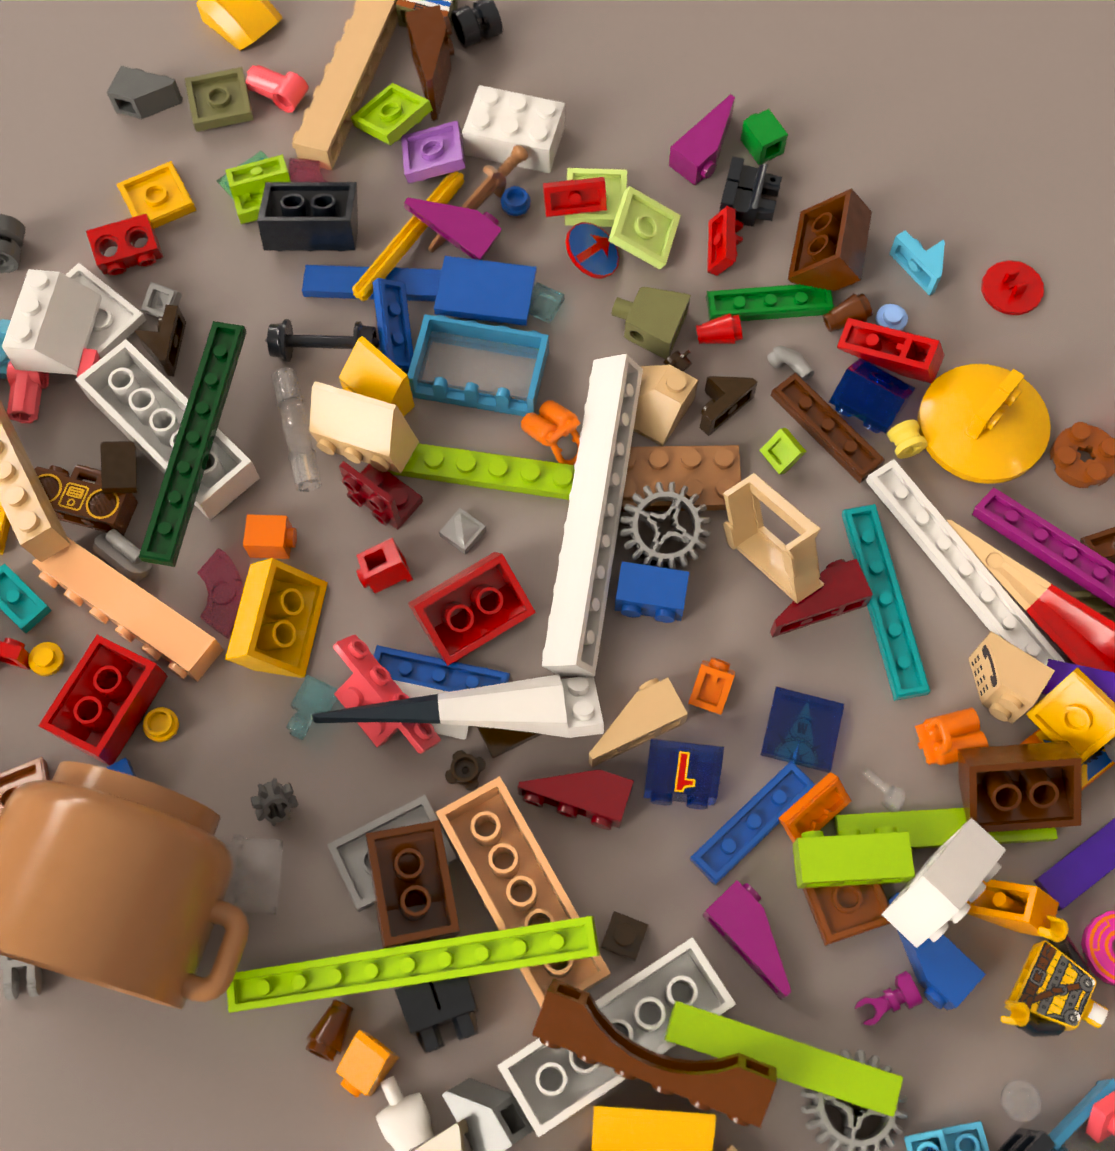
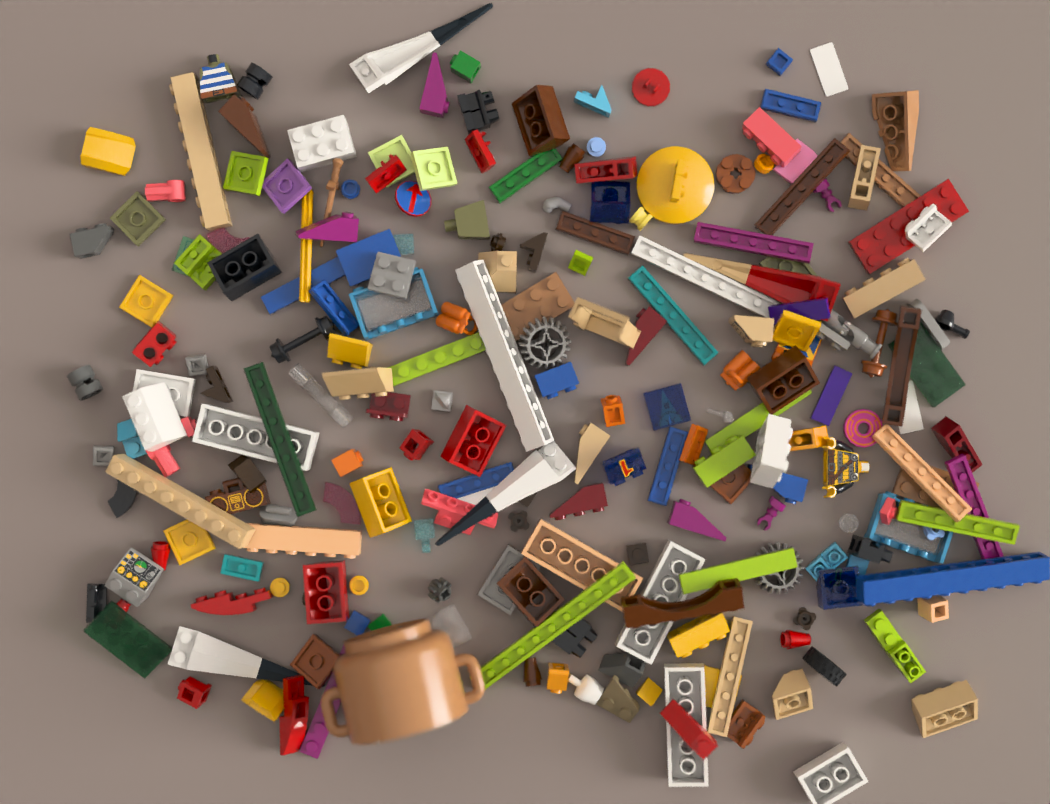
camera: 35 degrees left, 20 degrees up
red cone [696,313,743,344] -> none
none -> white plate [349,3,493,93]
none -> light grey plate [367,252,416,299]

